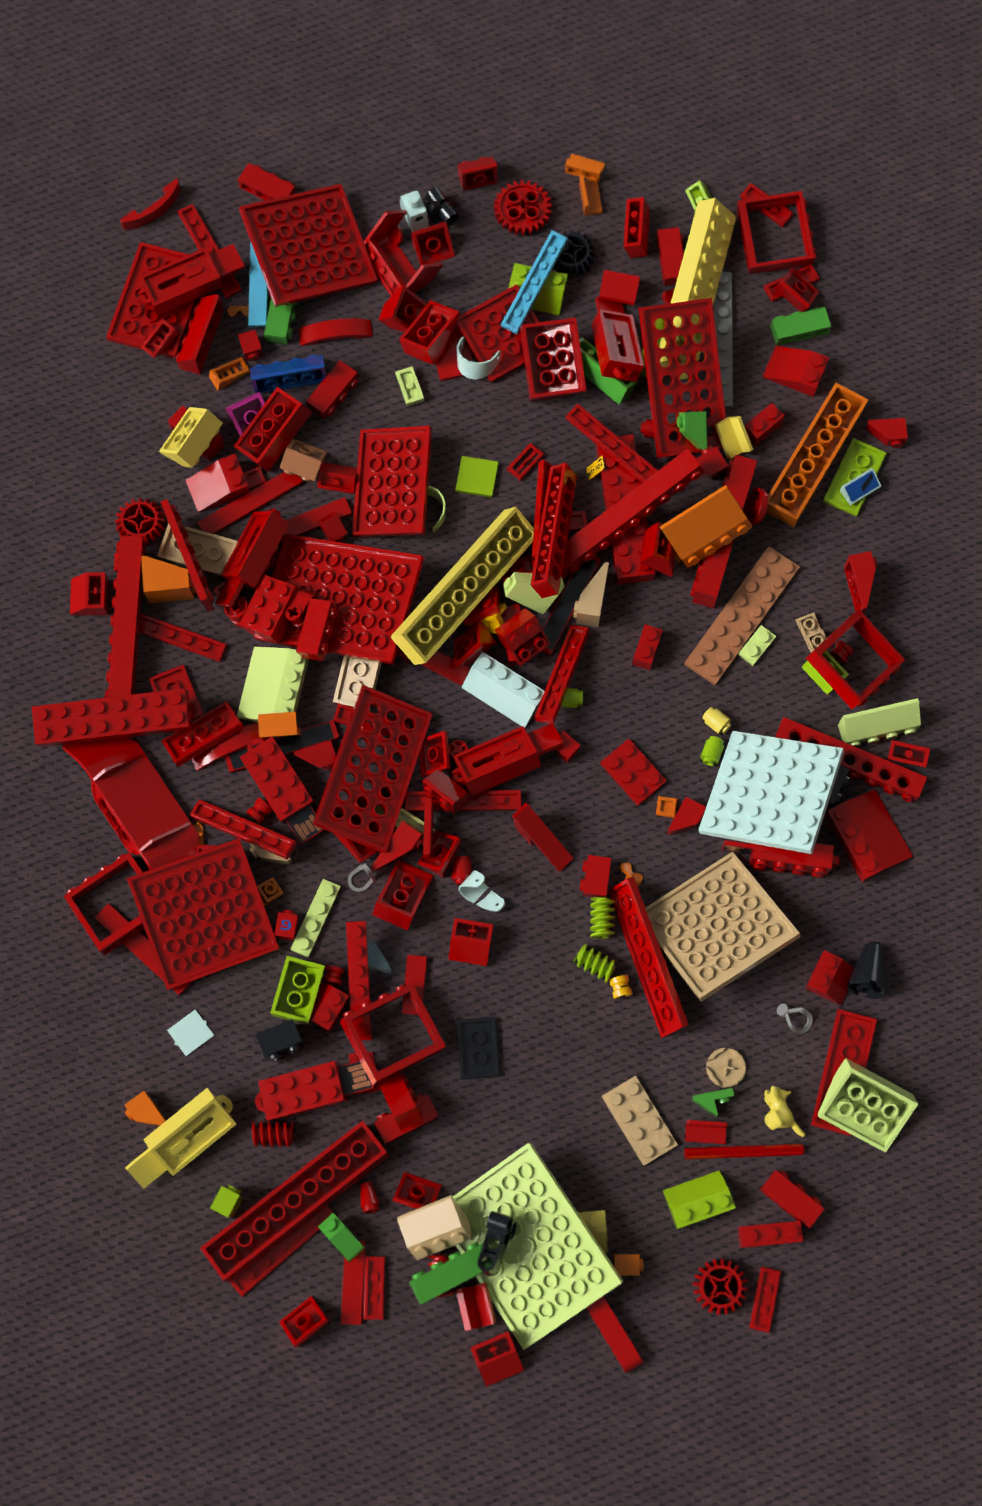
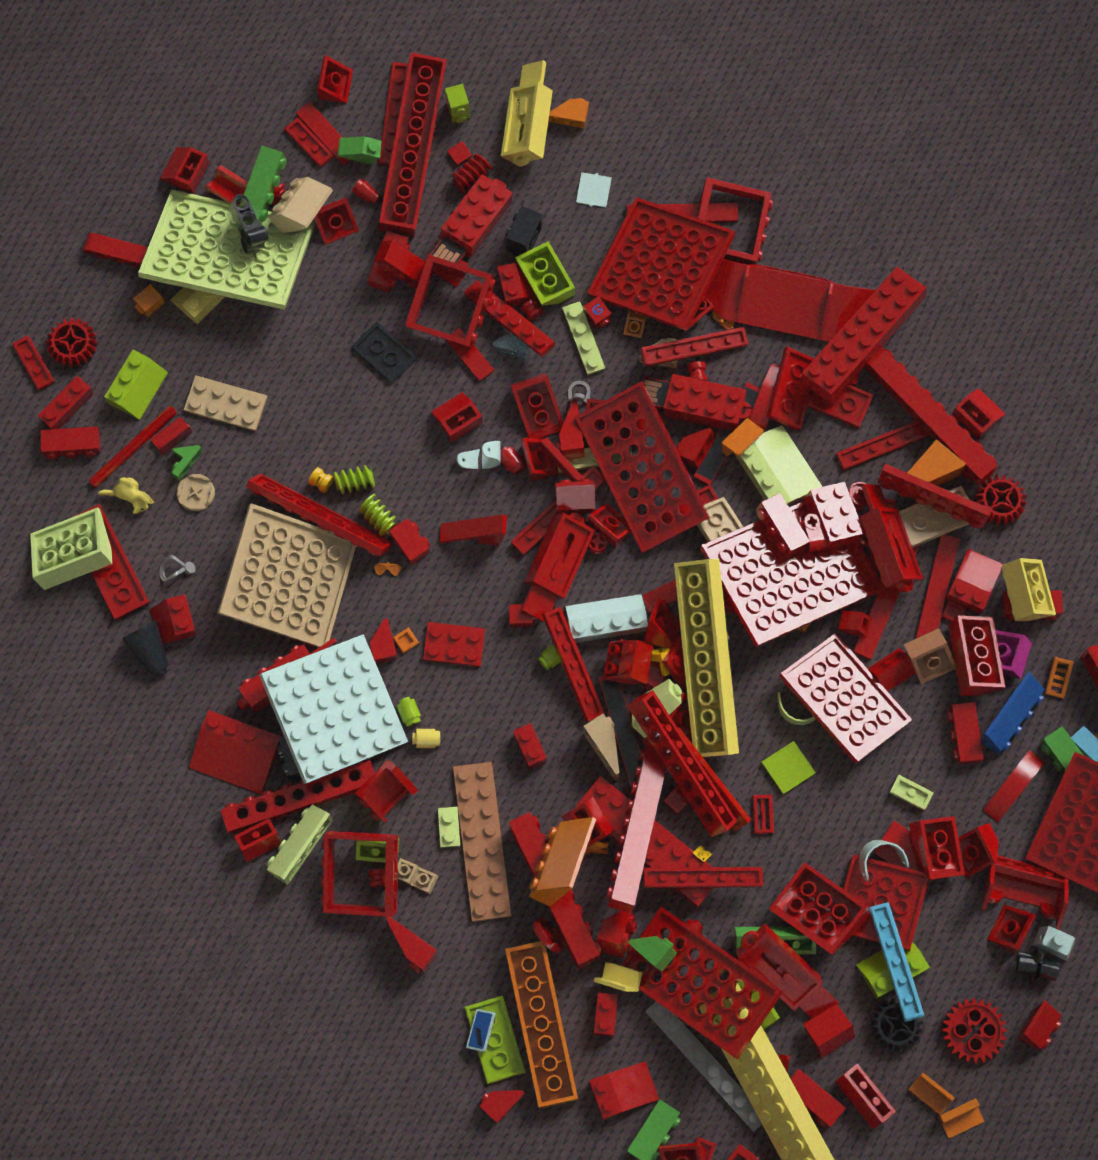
camera: 135 degrees right, 0 degrees up
red brick [238,330,263,361] -> none
none -> red panel [355,760,418,823]
none -> red tile [447,141,473,167]

